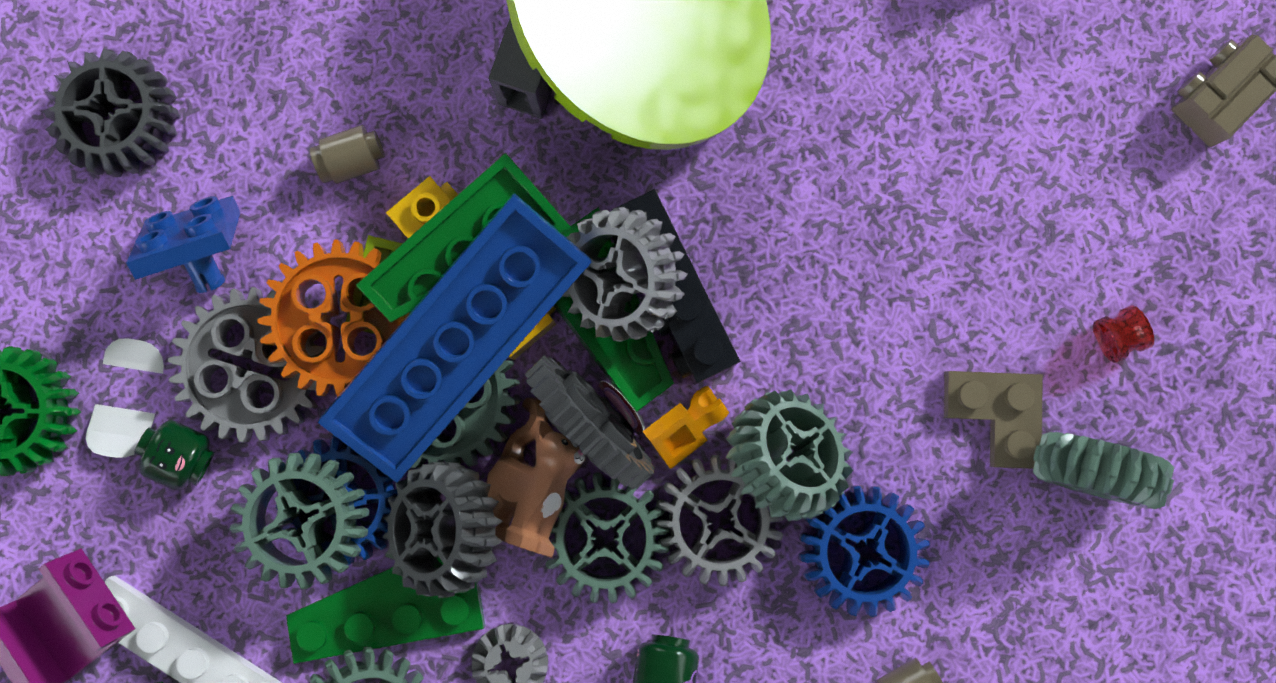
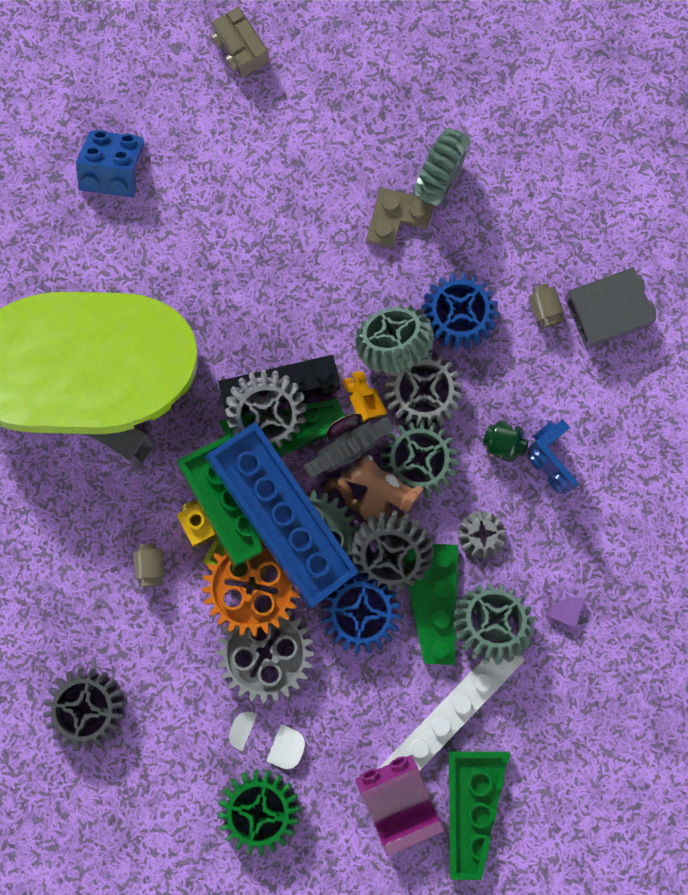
camera: 70 degrees left, 5 degrees down
blue plate [126,196,240,293] -> none
dark green head [134,420,215,491] -> none
sand green gear [229,453,369,589] -> none
clear red wheel [1093,305,1154,363] -> none

